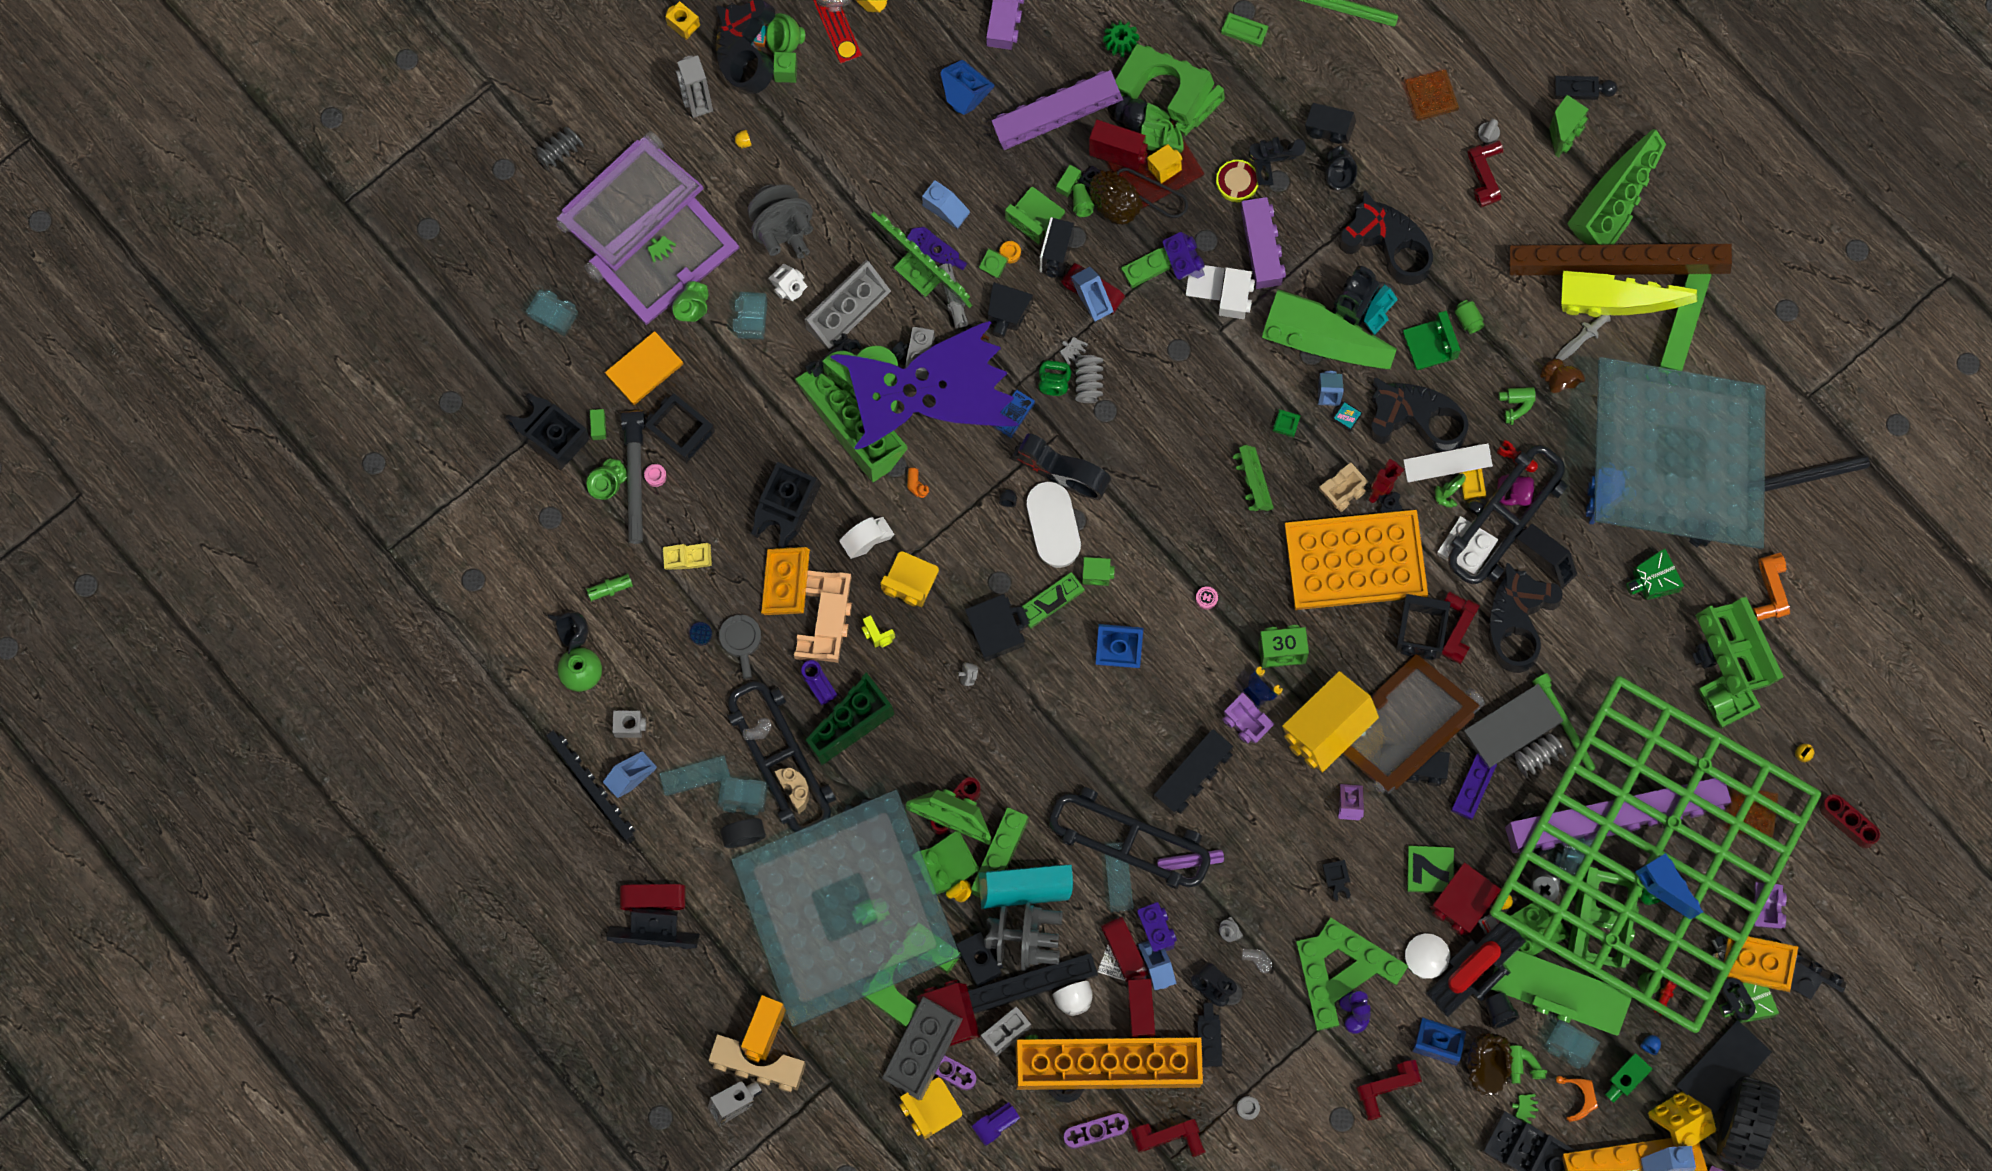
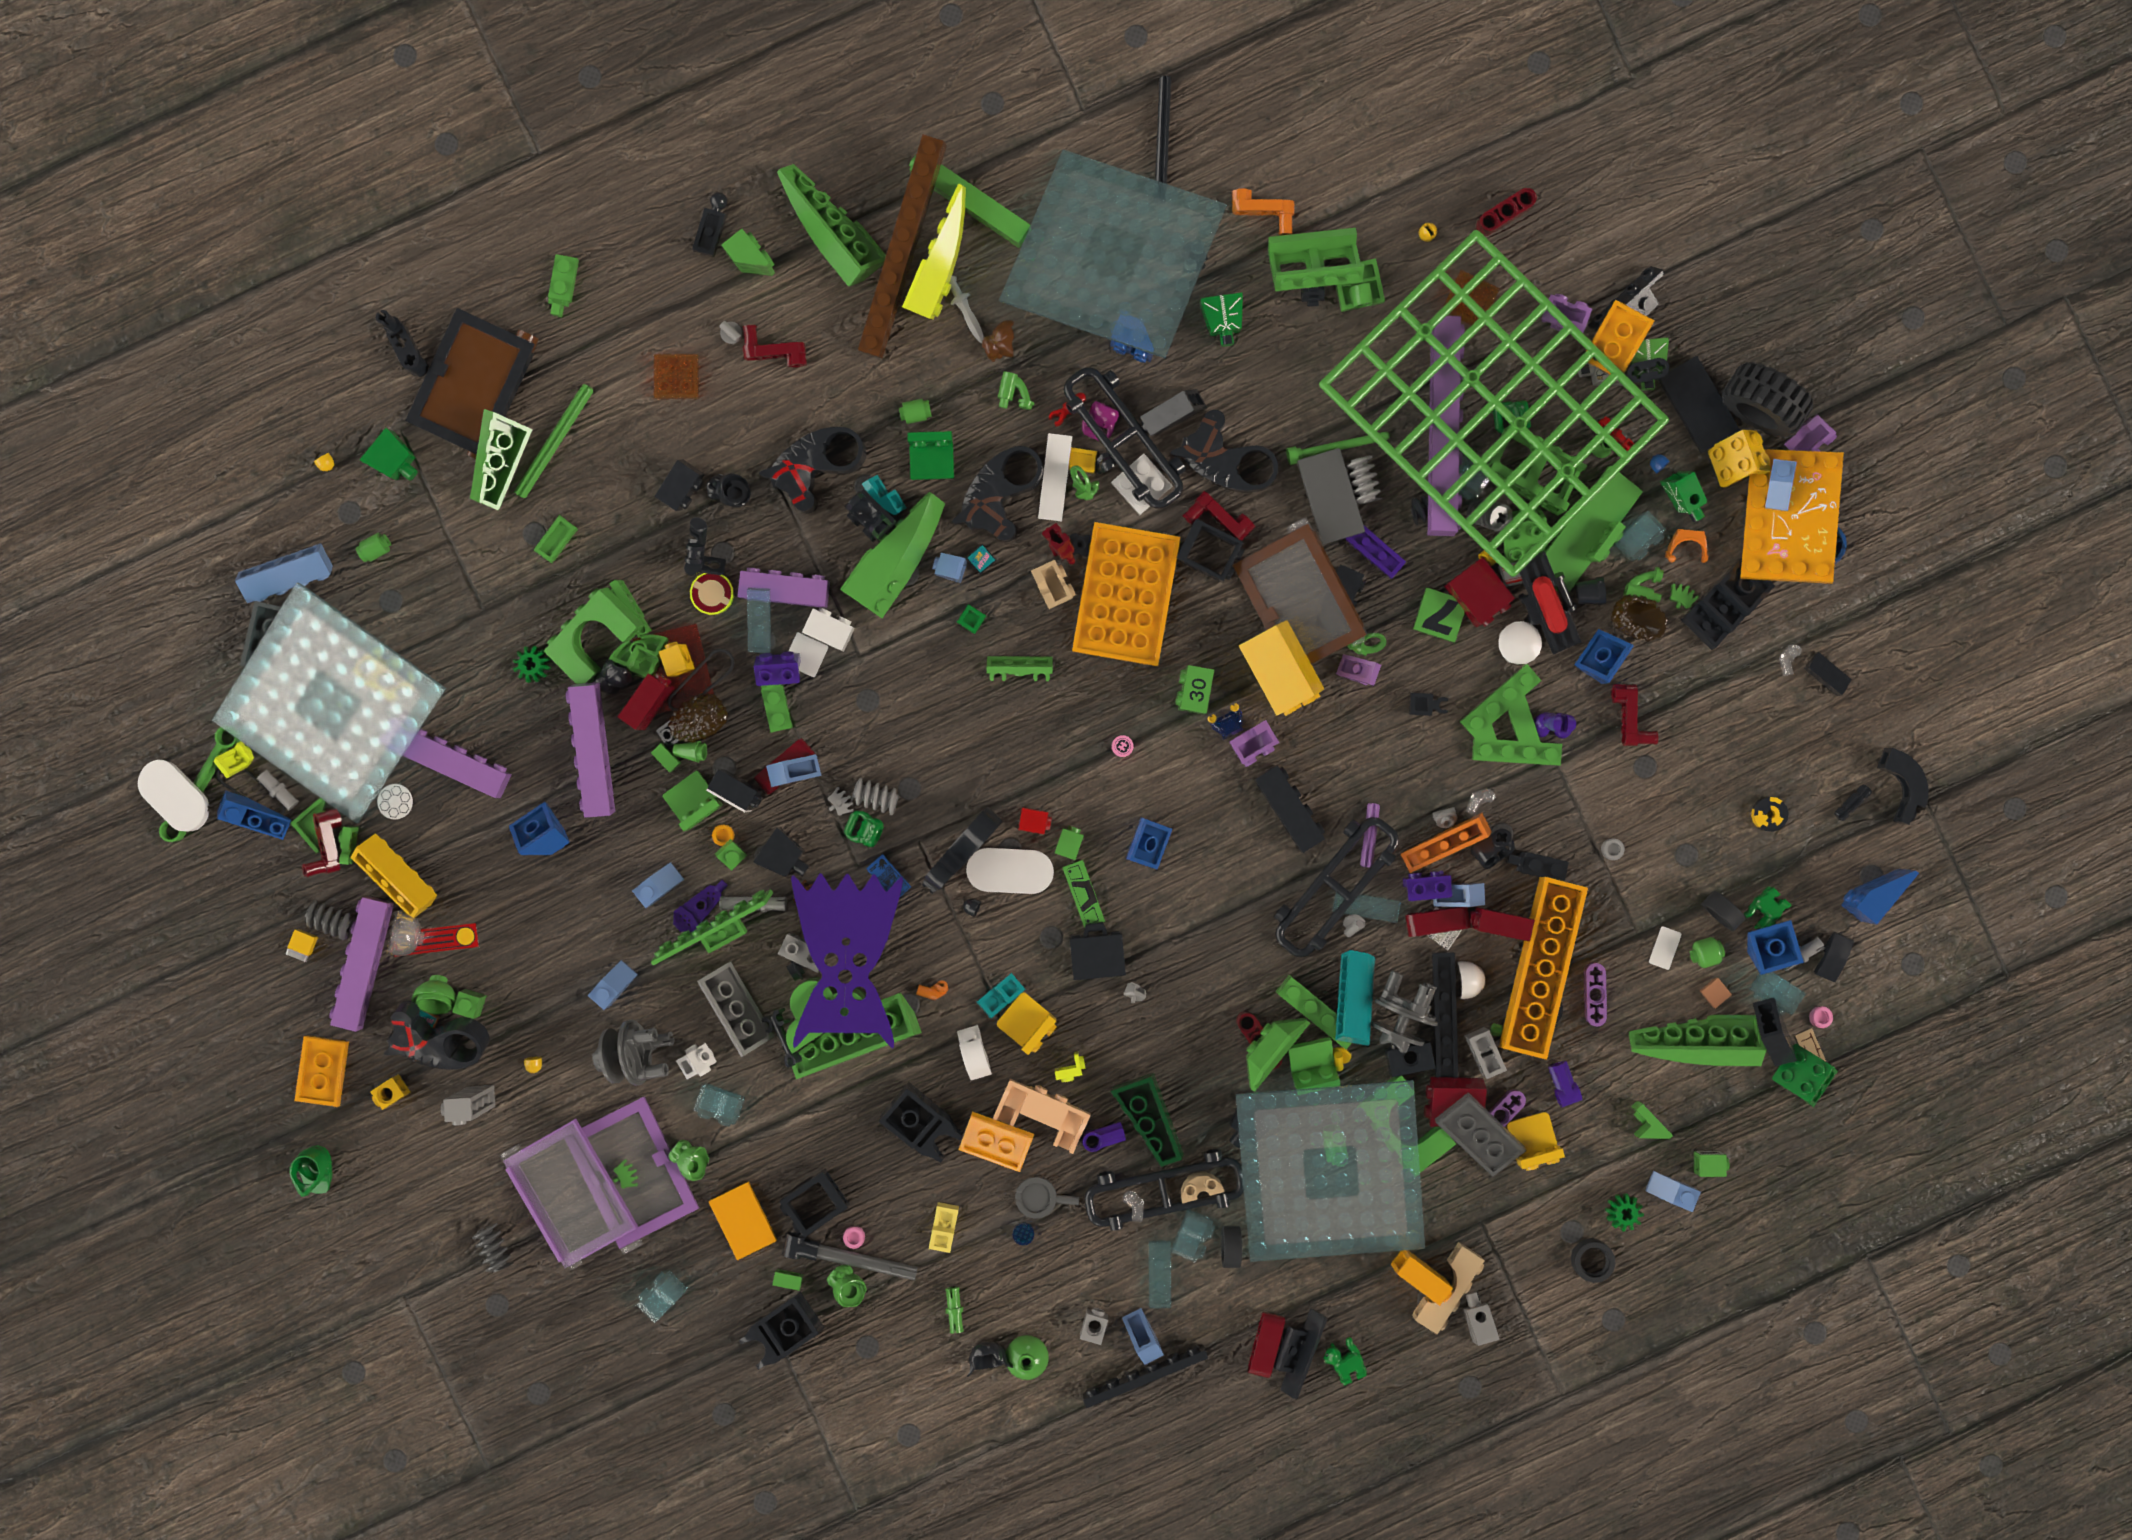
camera: 75 degrees left, 15 degrees up
dark red beam [1130,1119,1206,1158] -> none
blue slope [1636,853,1703,919] -> none
none -> medium blue slope [588,960,638,1010]
none -> clear light blue tile [747,587,771,653]
none -> teal slope [977,973,1026,1019]
none -> red brick [1018,807,1052,834]
none -> green animal [1323,1337,1367,1386]
none -> light grey plate [1343,914,1365,937]
none -> bright green piece [1347,633,1387,656]
none -> orange slope [1401,813,1492,873]

